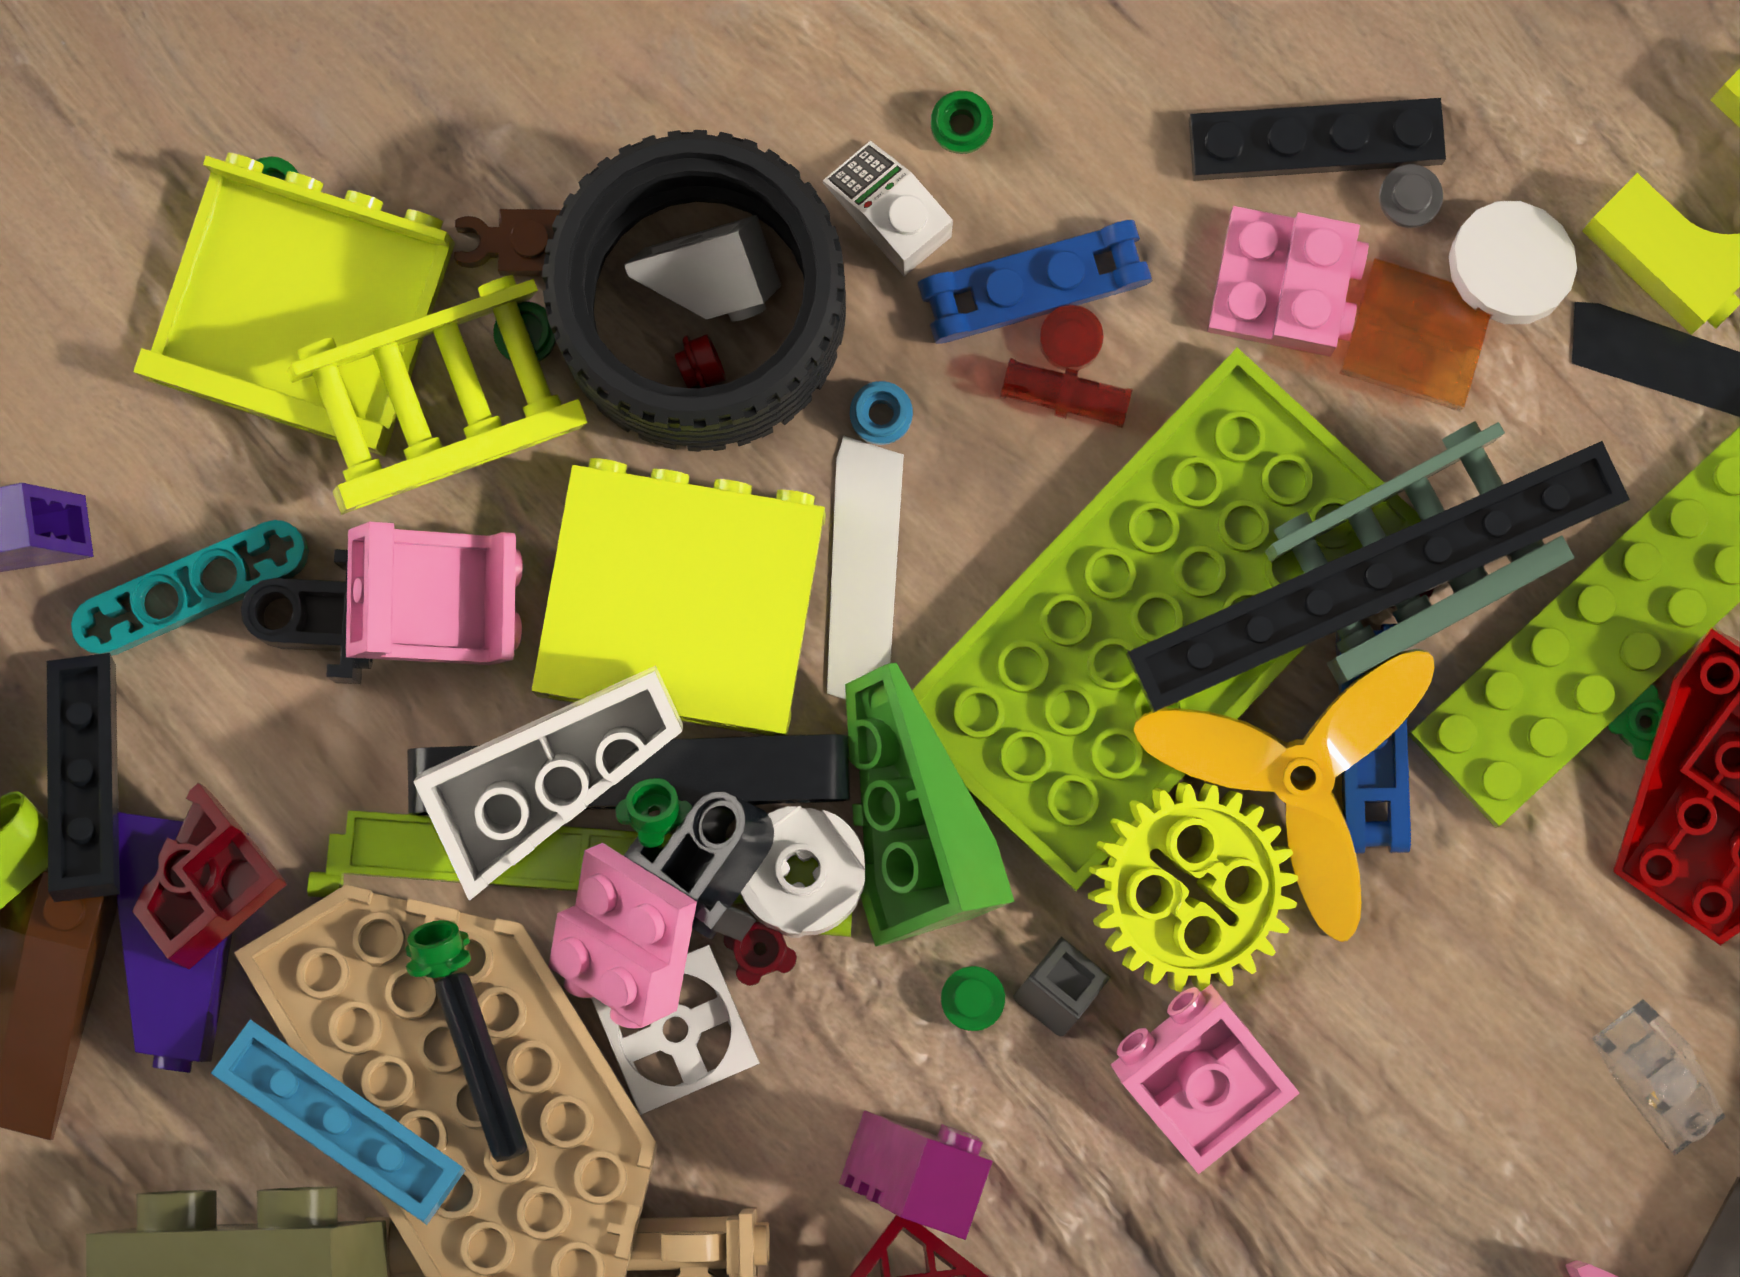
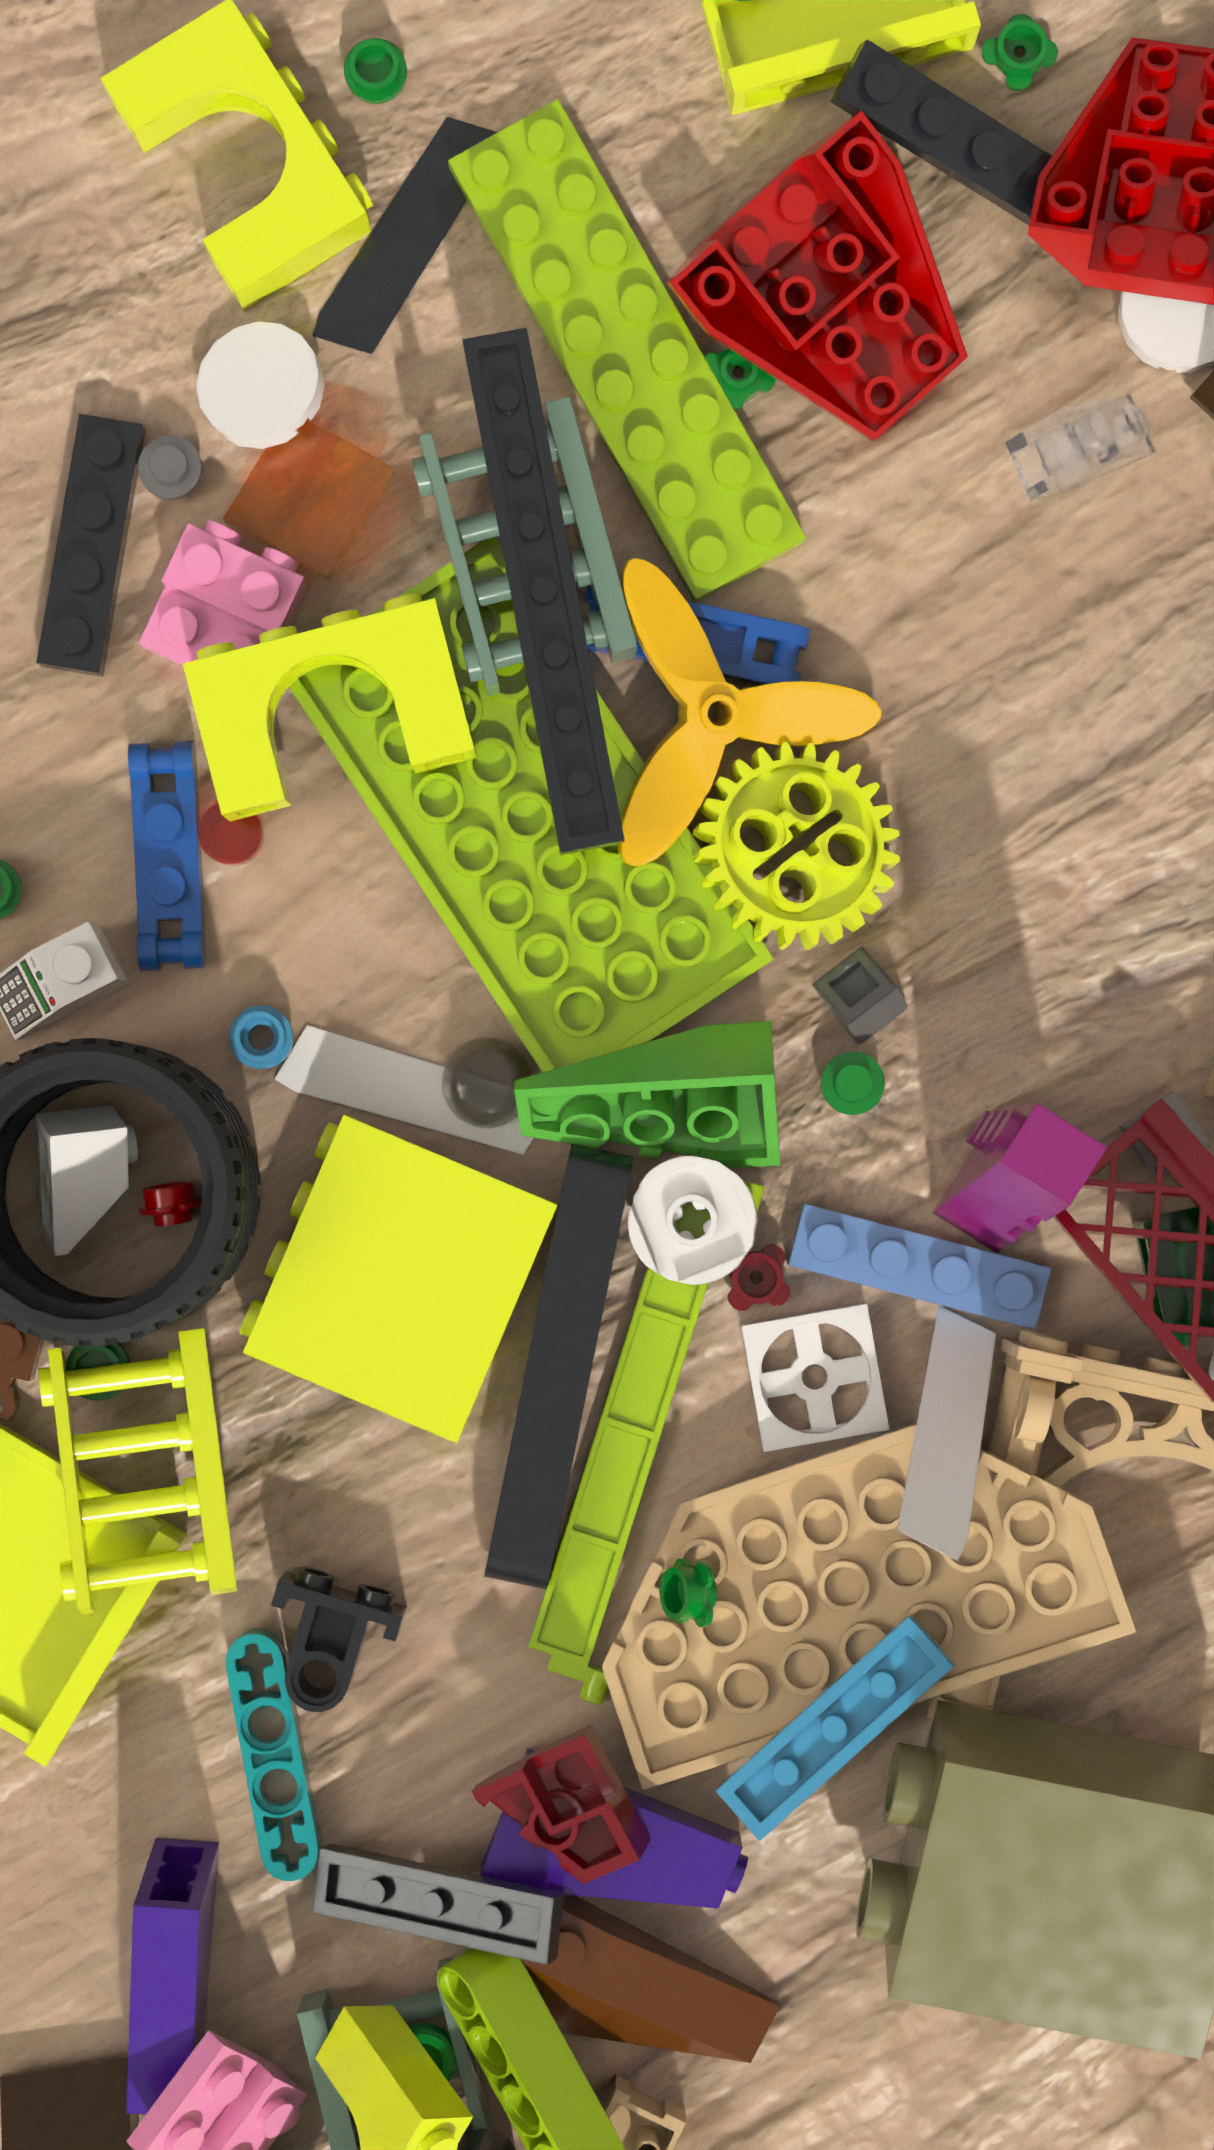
camera: 80 degrees left, 5 degrees up
bright pink panel [346,522,523,665] -> none
white wedge [413,665,683,901] -> none
black axle [435,972,527,1162] -> none
bright pink plate [549,843,697,1028] -> none
green plate [615,778,692,847] -> none
black pin [624,792,774,941] -> none
clear red pin [1000,358,1133,429] -> none
bright pink plate [1111,984,1299,1174] -> none
none -> neon yellow arch [182,594,477,822]
none -> clear smoke piece [442,1037,532,1128]
none -> medium blue plate [787,1203,1051,1330]
none -> white sticker [897,1306,996,1561]

